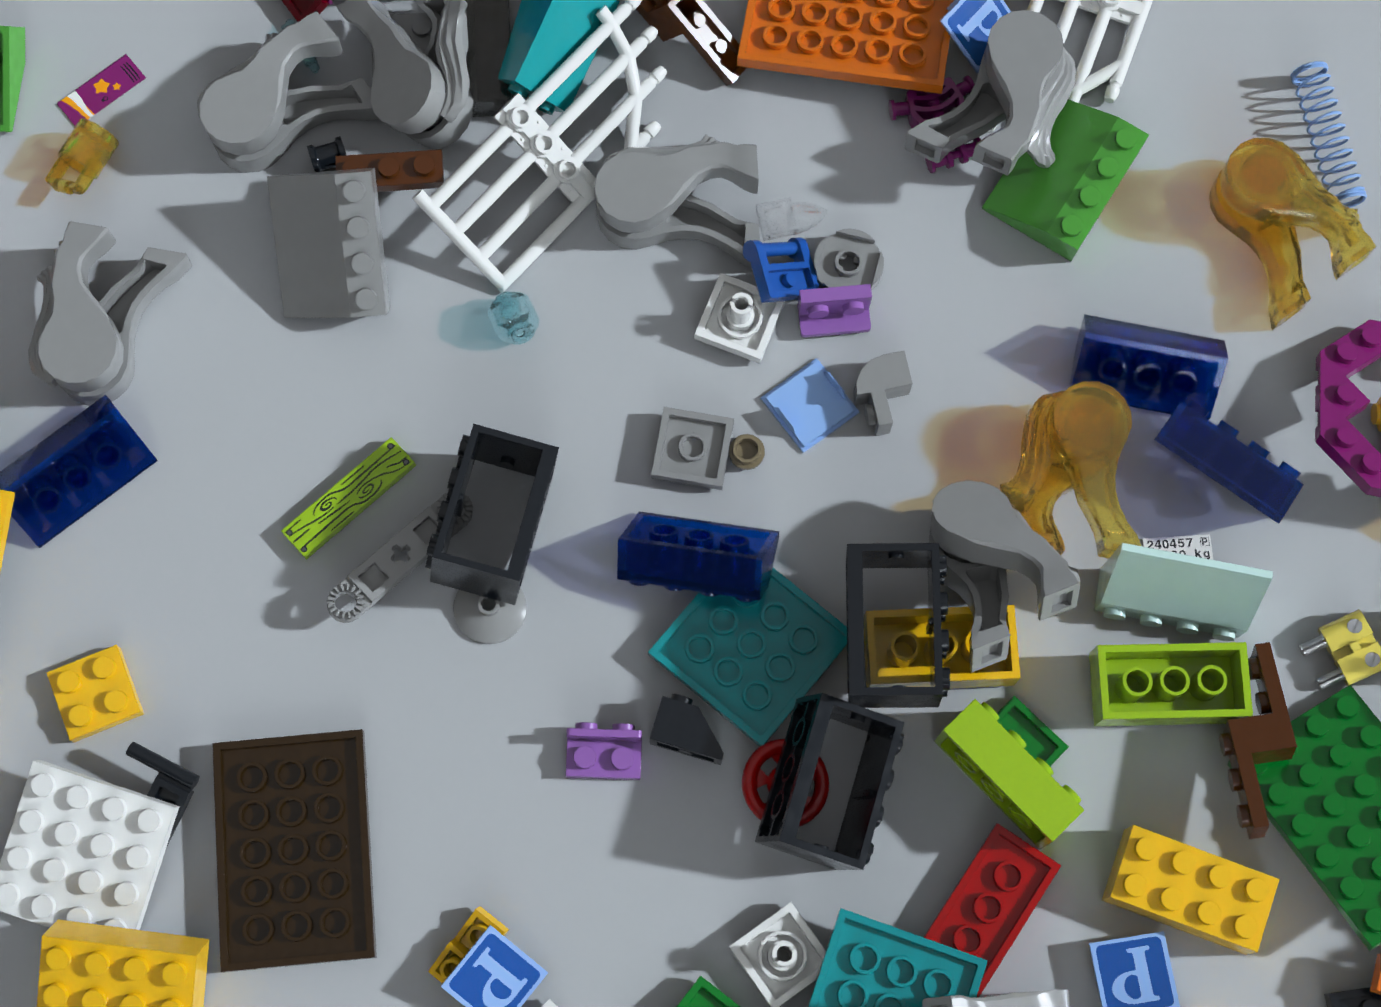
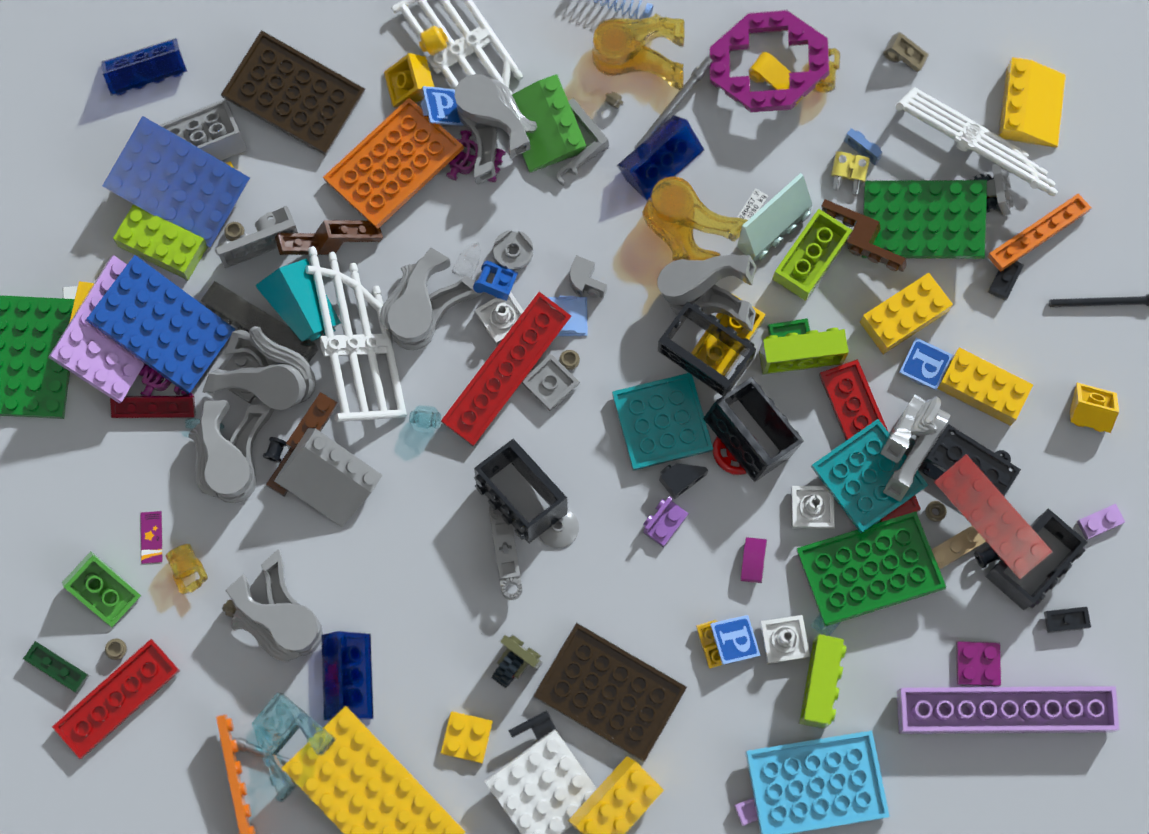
camera: 55 degrees left, 0 degrees up
lime tile [281,437,416,560] -> none
clear blue slope [617,511,779,602] -> none
medium lavender bracket [797,284,872,338] -> none
clear blue slope [1154,399,1304,524] -> none
none -> red plate [440,292,571,446]
none -> plate [491,635,543,688]
none -> light grey hinge [557,98,609,185]
none -> dark tan plate [605,91,624,109]
none -> flat silver bar [634,57,713,152]
none -> magenta slope [741,537,767,583]

